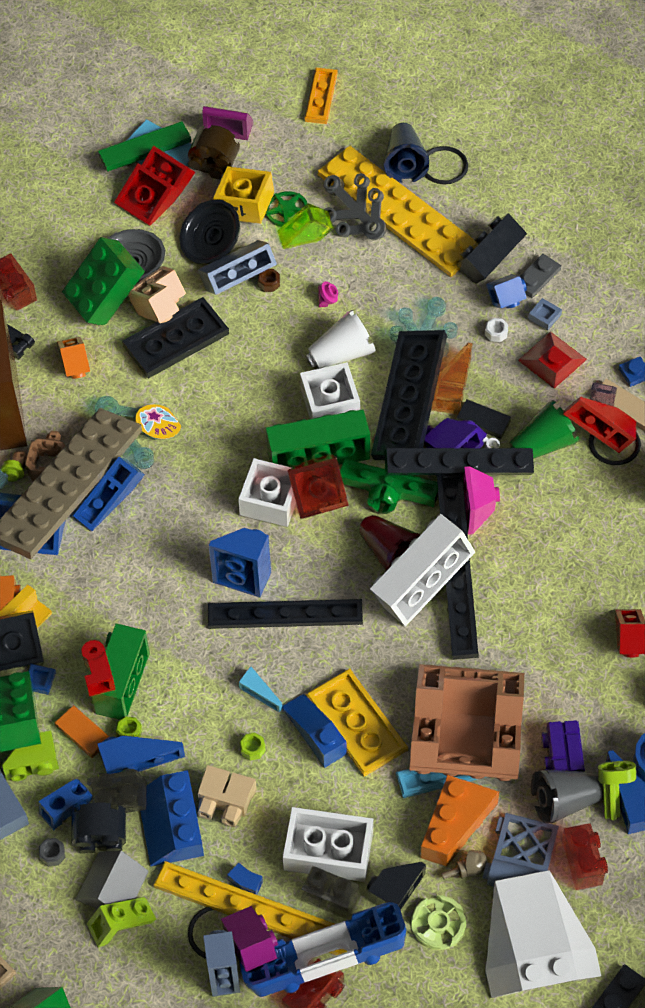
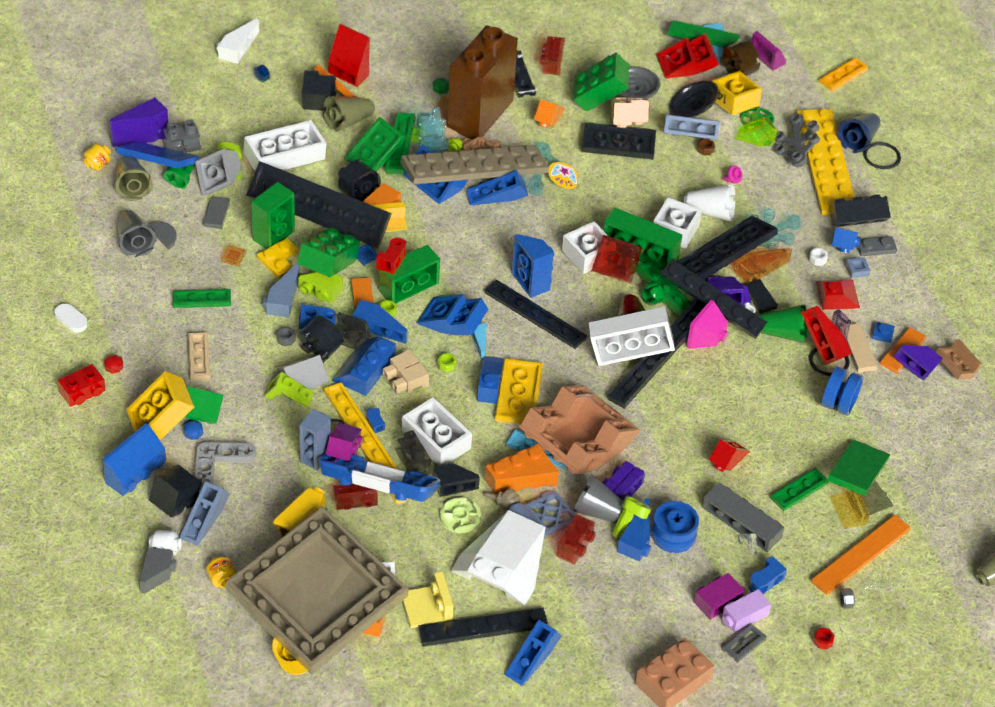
camera: 35 degrees right, 10 degrees down
none -> blue slope [417,294,489,335]

